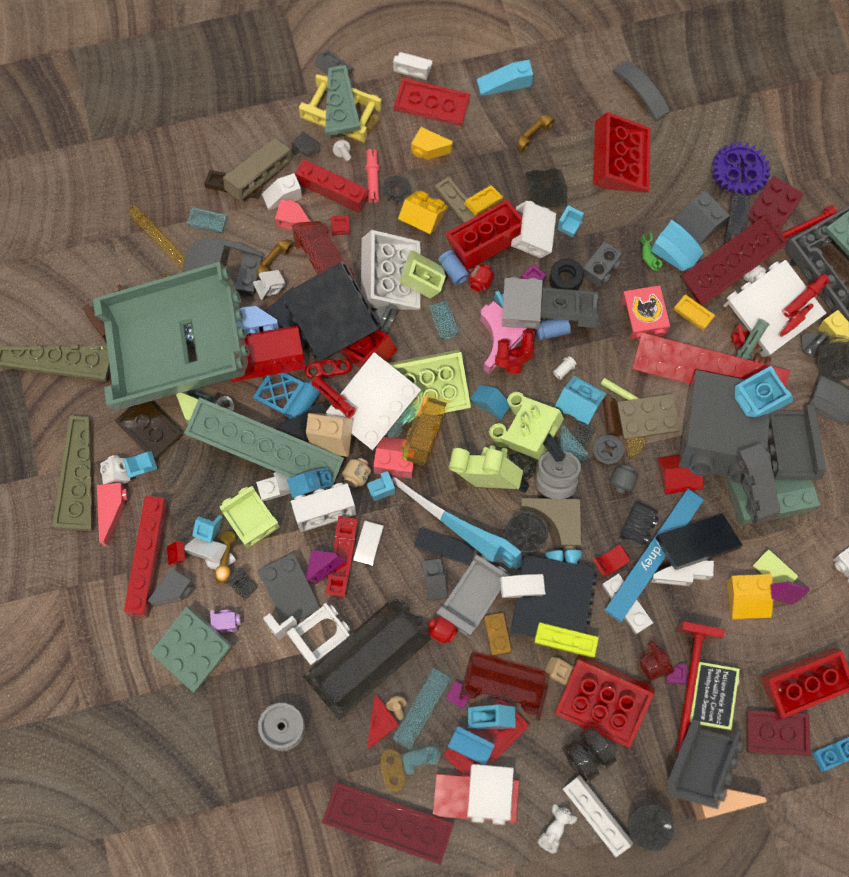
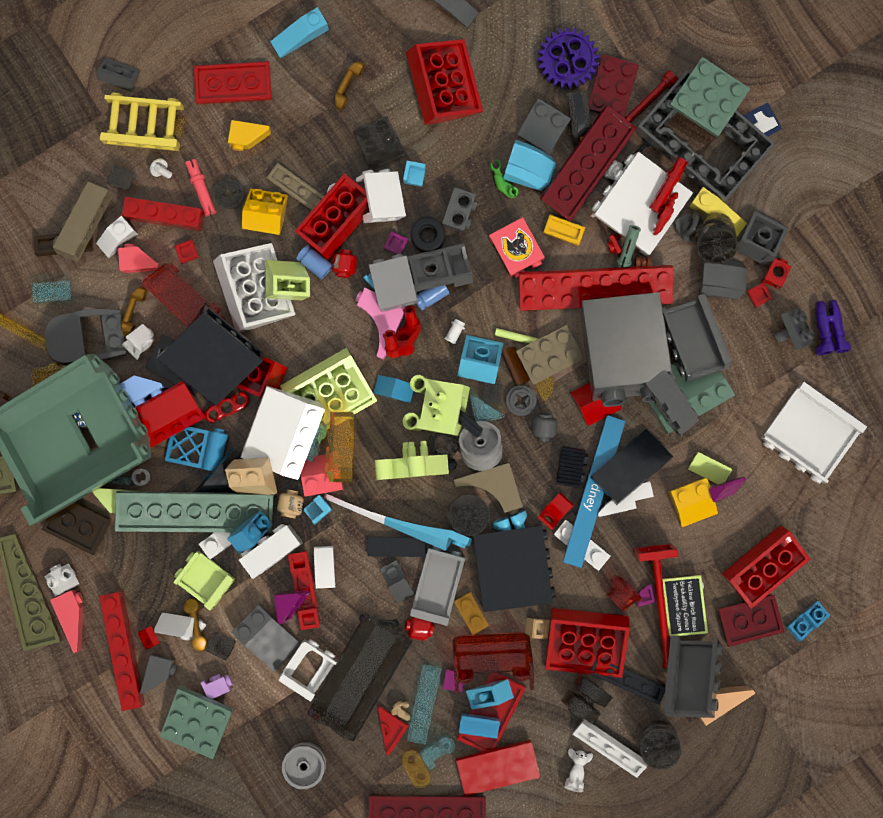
camera: 15 degrees left, 15 degrees up
medium azure panel [123,451,157,478] -> none
medium azure panel [192,515,223,543] -> none
white panel [263,613,298,641] -> none
red pin [312,376,356,418] -> none
sand green wing [325,65,360,136] -> none
dark grey piece [373,304,398,334] -> none
white panel [393,52,432,80] -> none
clear light blue plate [429,300,459,341] -> none
yellow plate [464,185,503,216] -> none
white panel [467,765,513,825] -> none
white slope [500,574,545,598] -> none
neon yellow tile [534,622,599,658] -> none
medium azure slope [735,366,793,417] -> none
none -> black tile [590,658,666,705]

